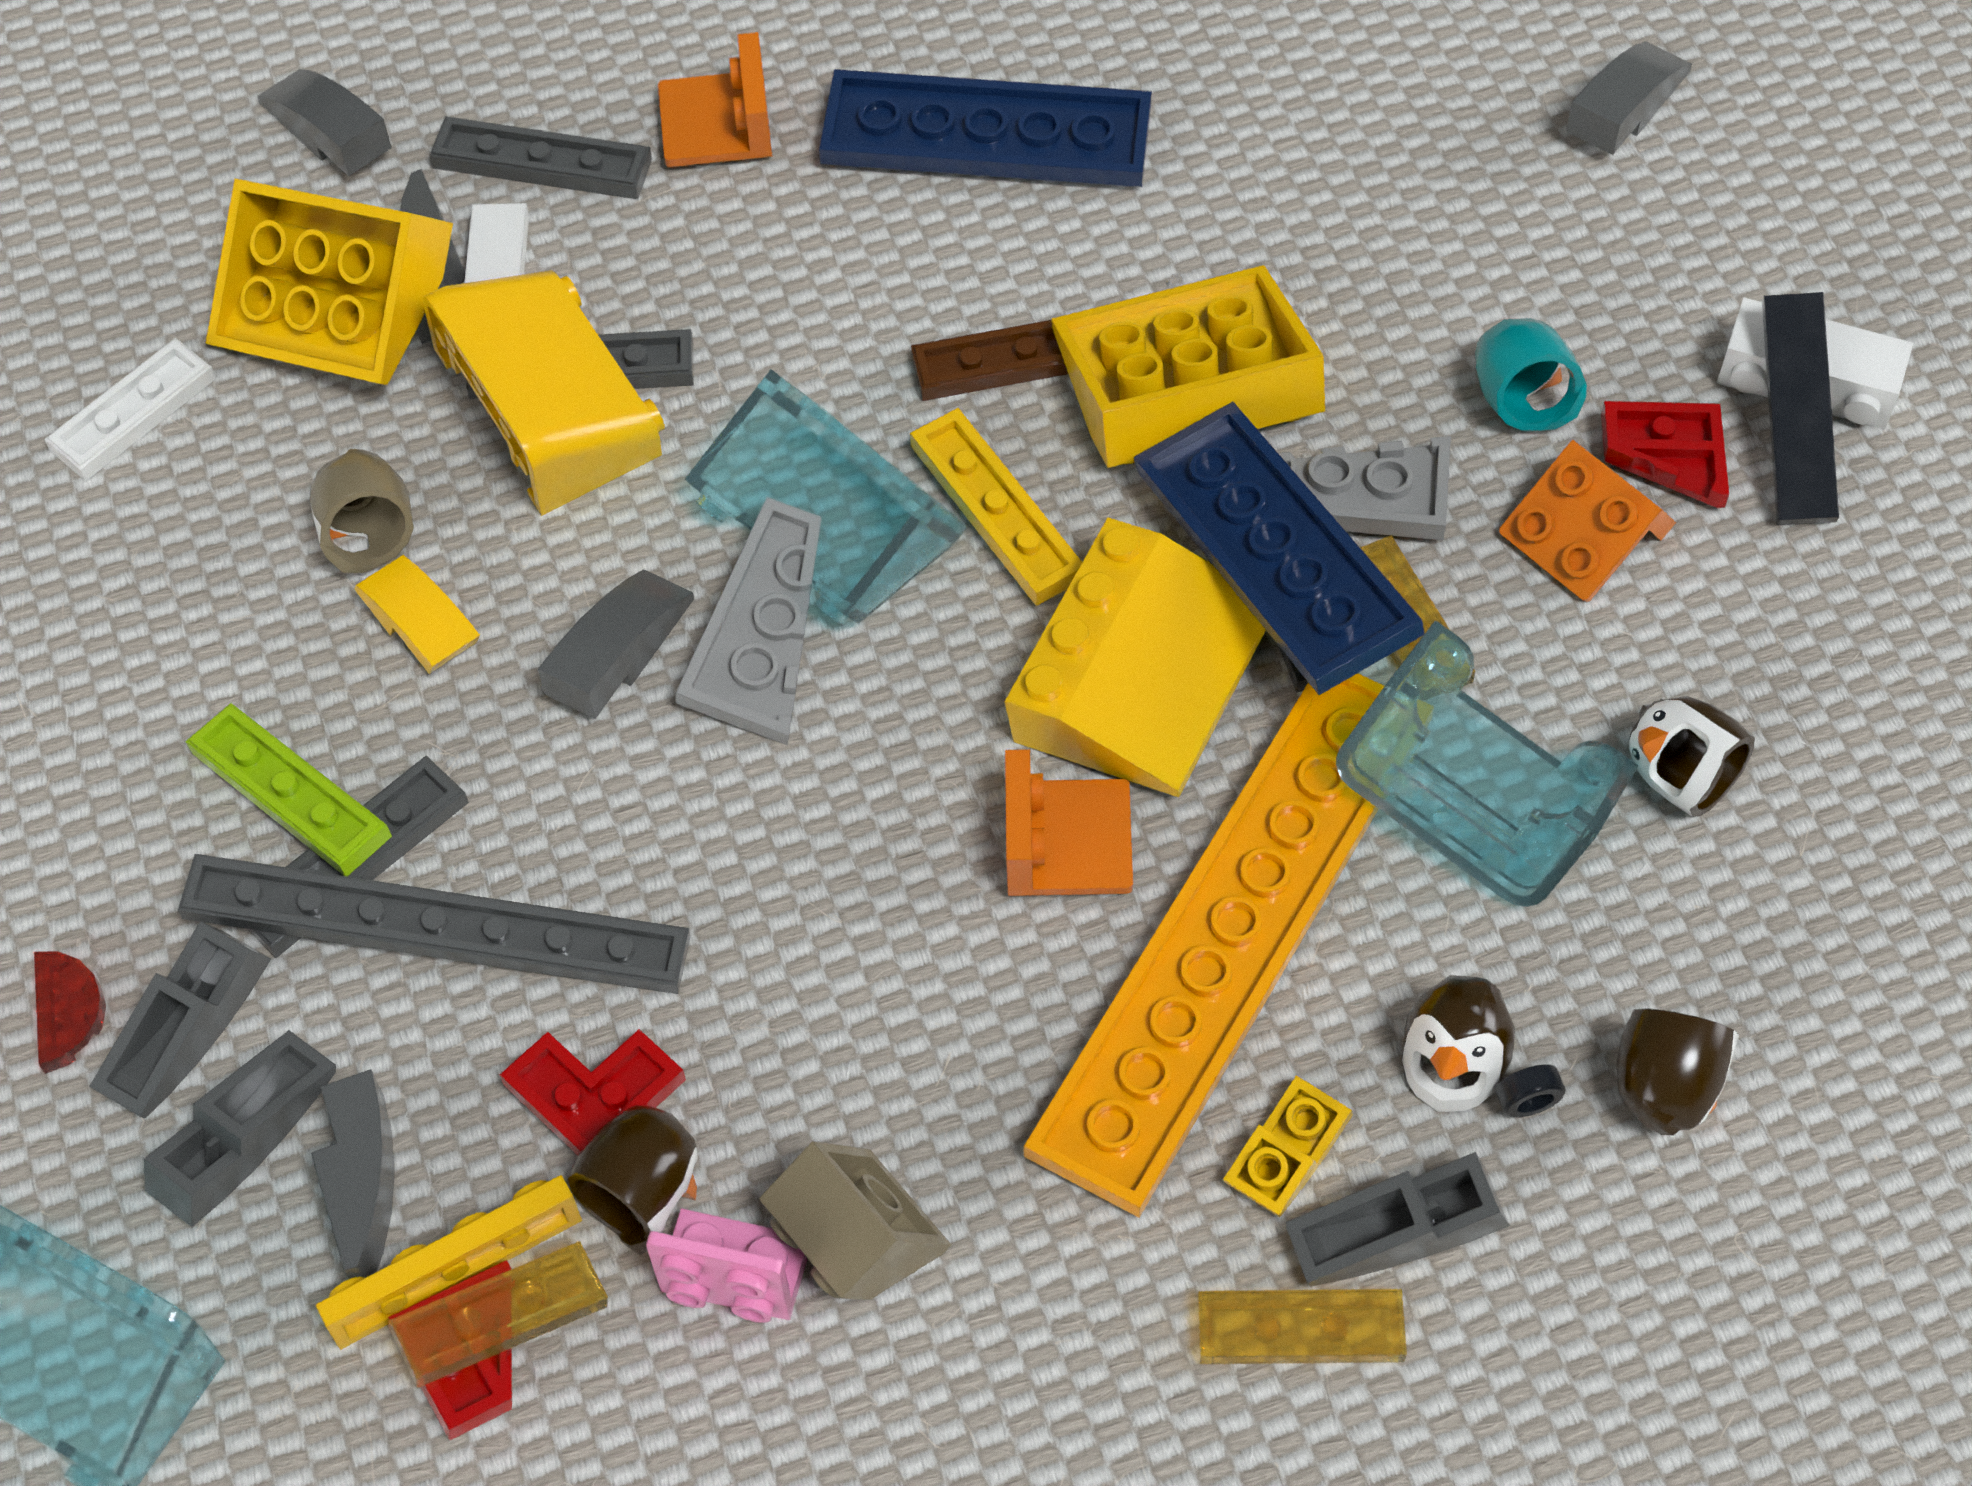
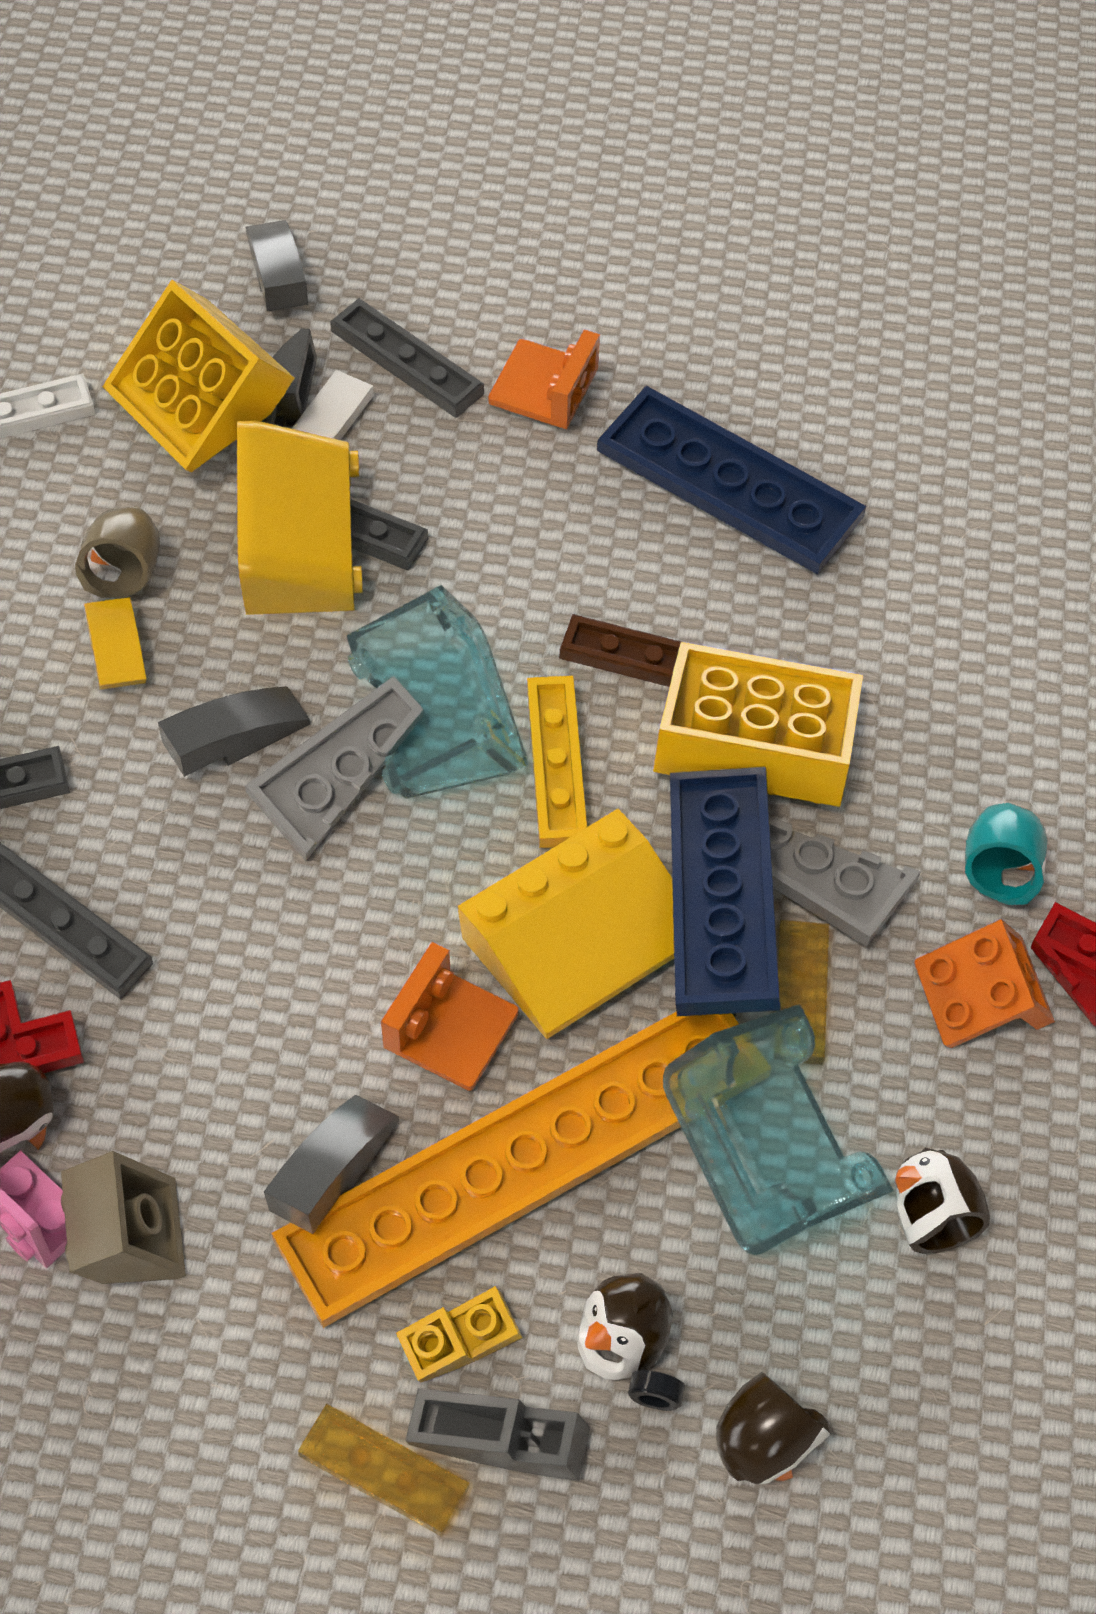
camera: 25 degrees right, 0 degrees up
none -> dark grey slope [264,1095,399,1234]

